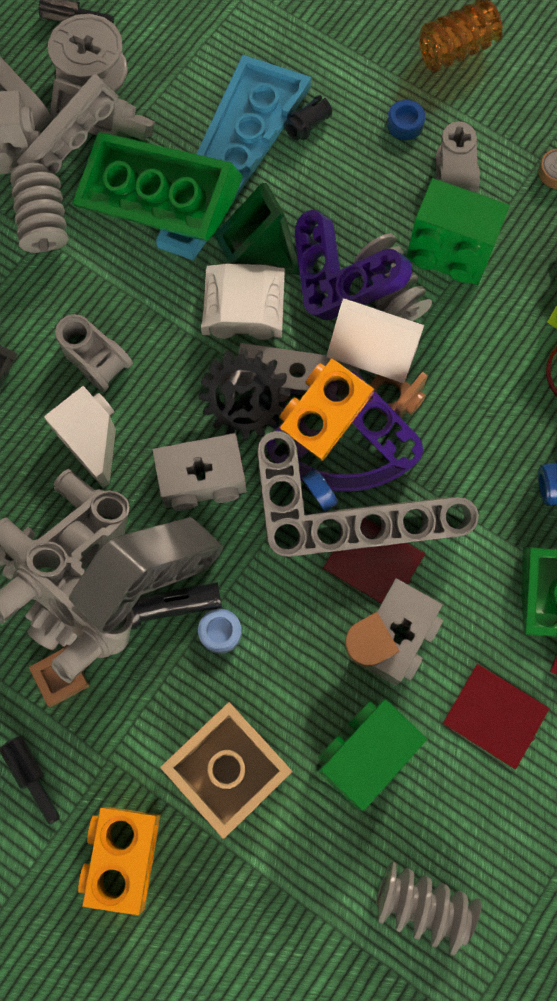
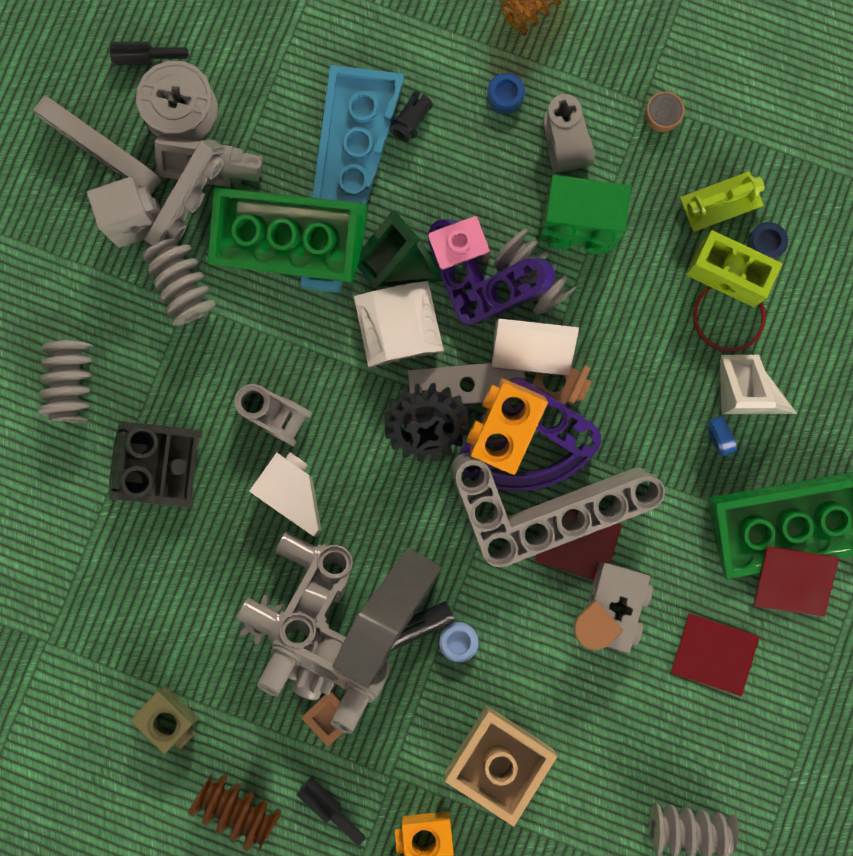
camera: 15 degrees left, 10 degrees up
light grey brick [152,433,247,511] -> none
blue tile [301,469,338,512] -> none
green brick [317,699,428,811] -> none
none -> bright pink bracket [428,216,490,270]

